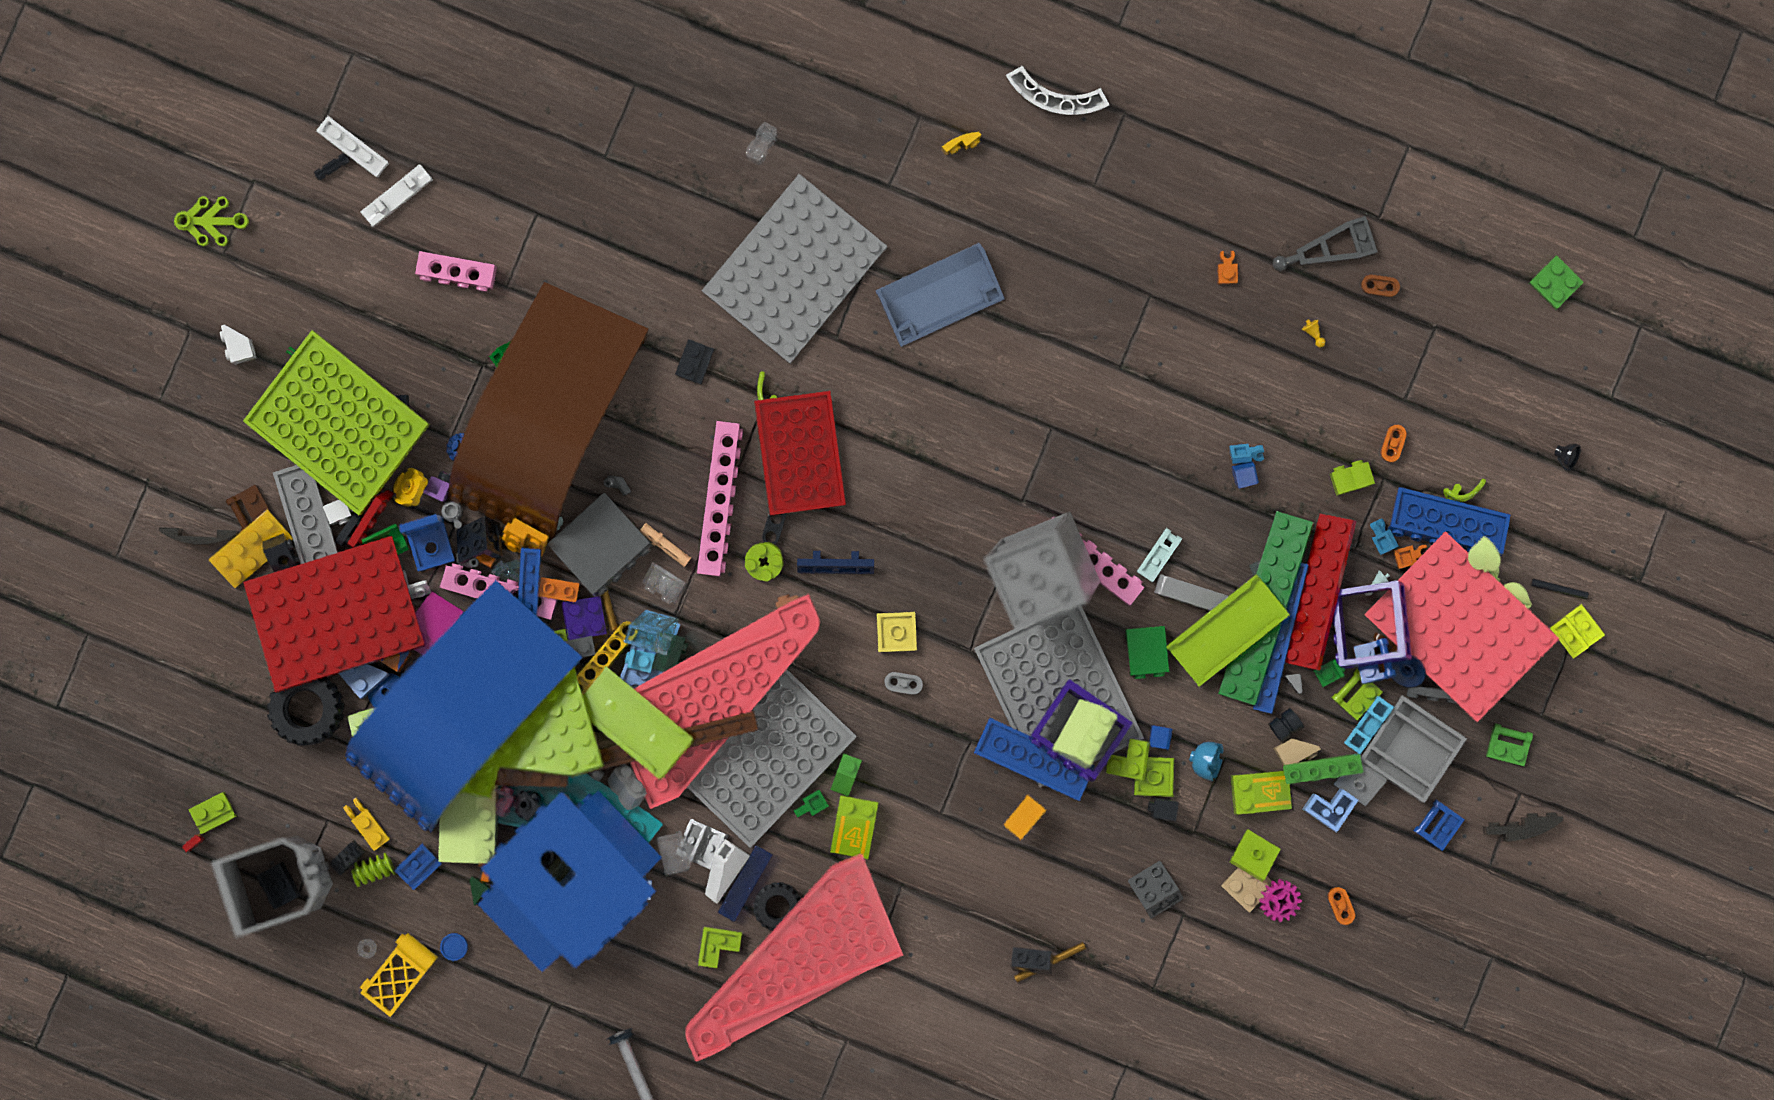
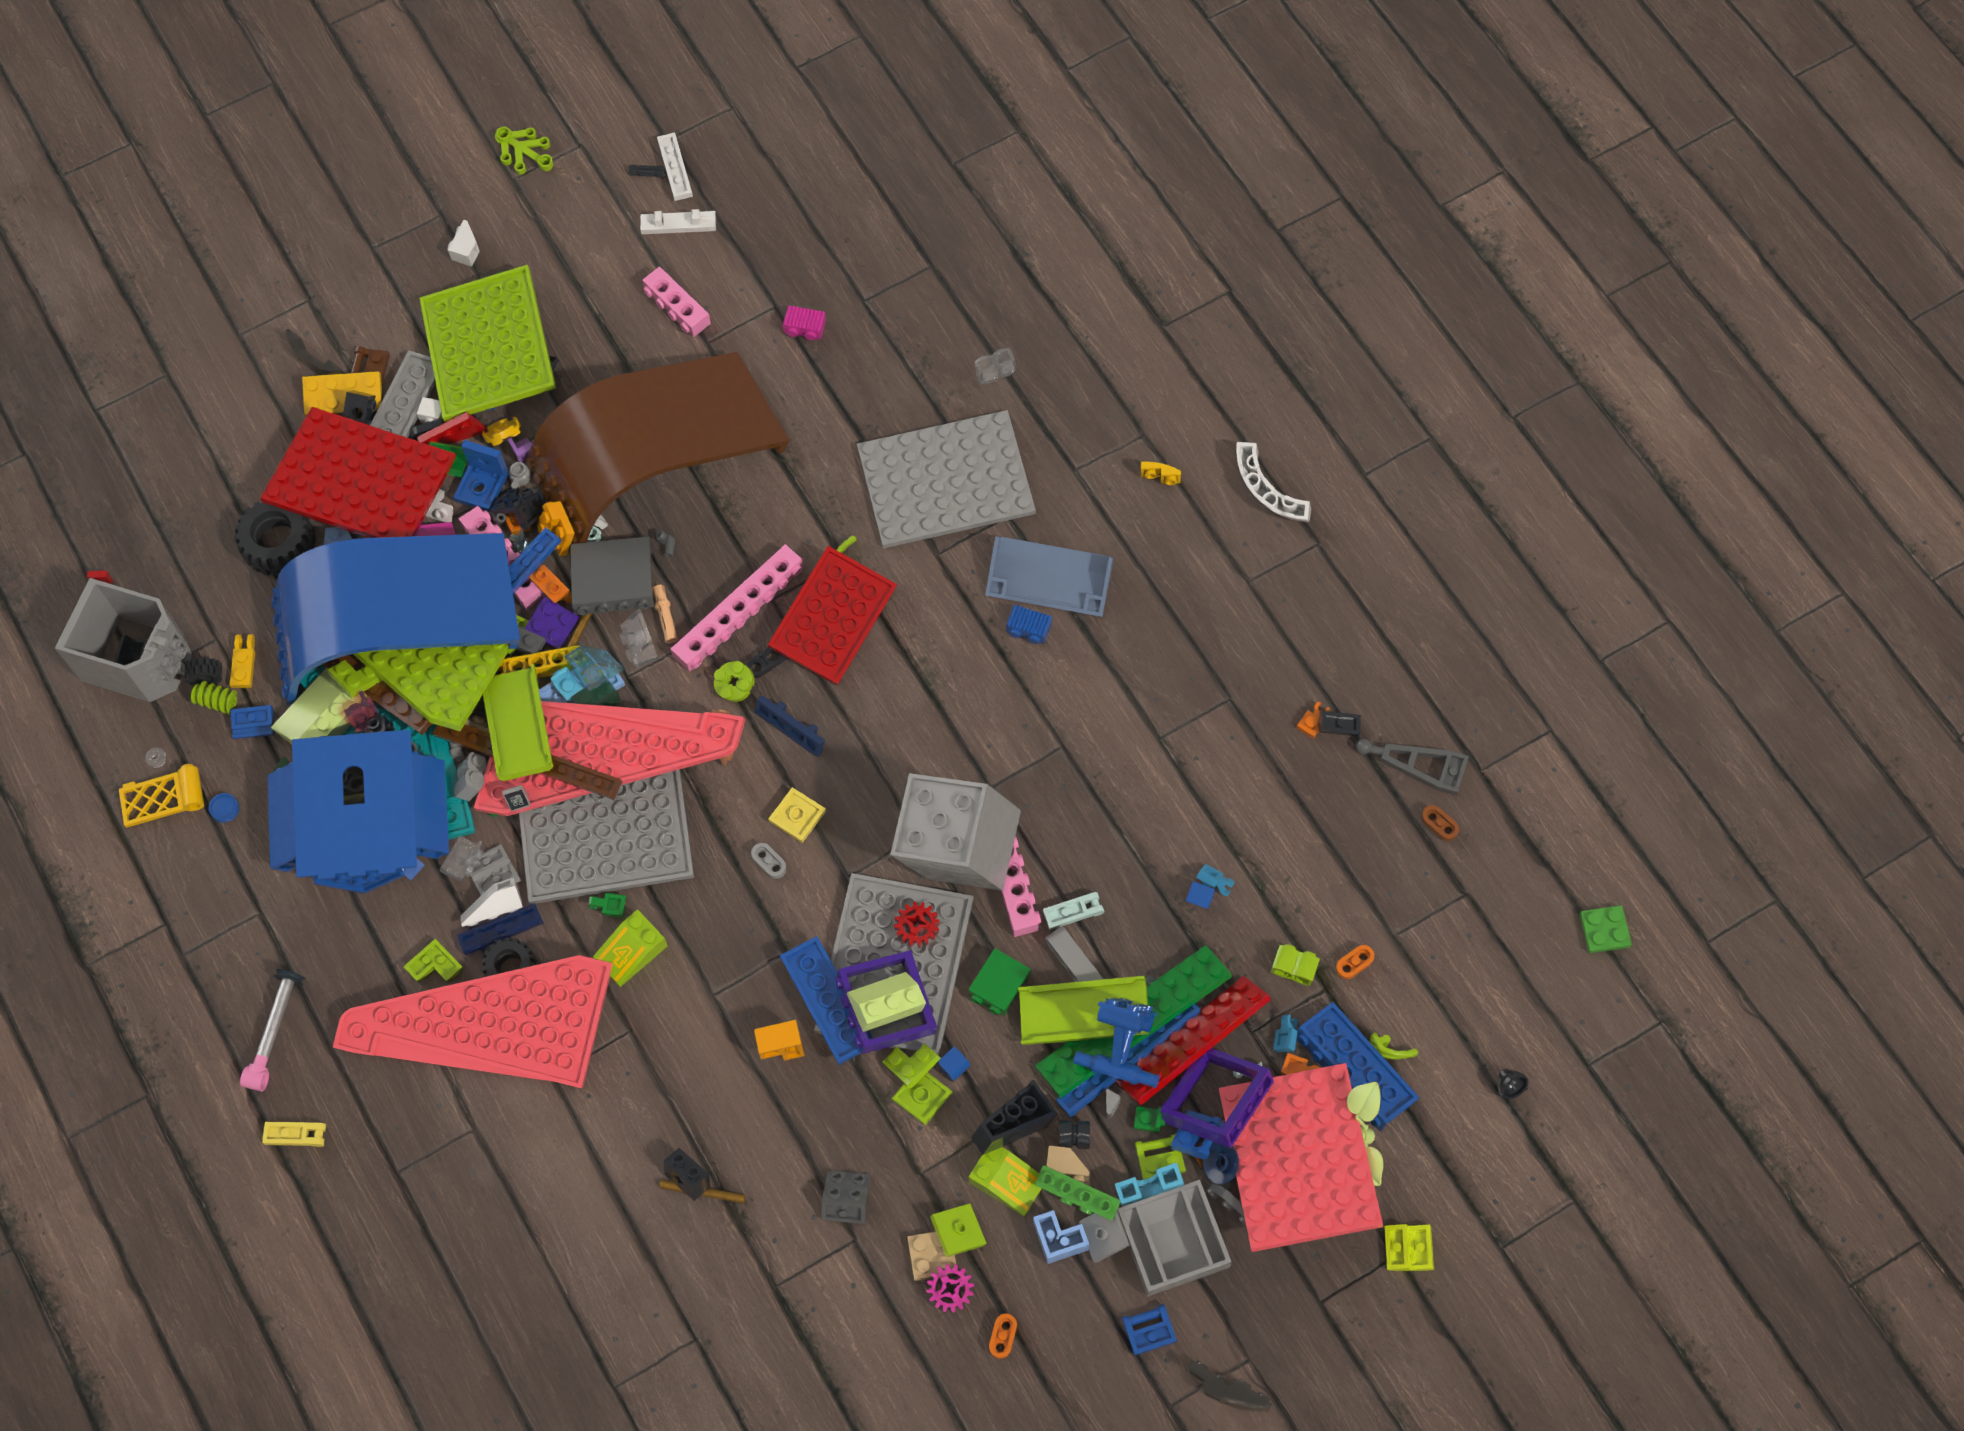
camera: 40 degrees right, 20 degrees down
lime plate [188,792,237,834] -> none
black plate [675,339,715,385] -> none
bright green slope [830,754,862,796] -> none
black brick [1147,797,1179,821] -> none
dark azure cylinder [1190,741,1223,781] -> none
yellow piece [1302,319,1325,348] -> none
bright green plate [1486,723,1533,766] -> none
black bar [1530,578,1589,600] -> none
none -> slope [502,785,530,811]
none -> dark pink brick [783,305,826,341]
none -> red gear [894,902,940,948]
none -> black wedge [971,1079,1058,1155]
none -> blue brick [1006,605,1052,644]
none -> blue plate [1074,998,1160,1088]
none -> black plate [1319,711,1361,737]

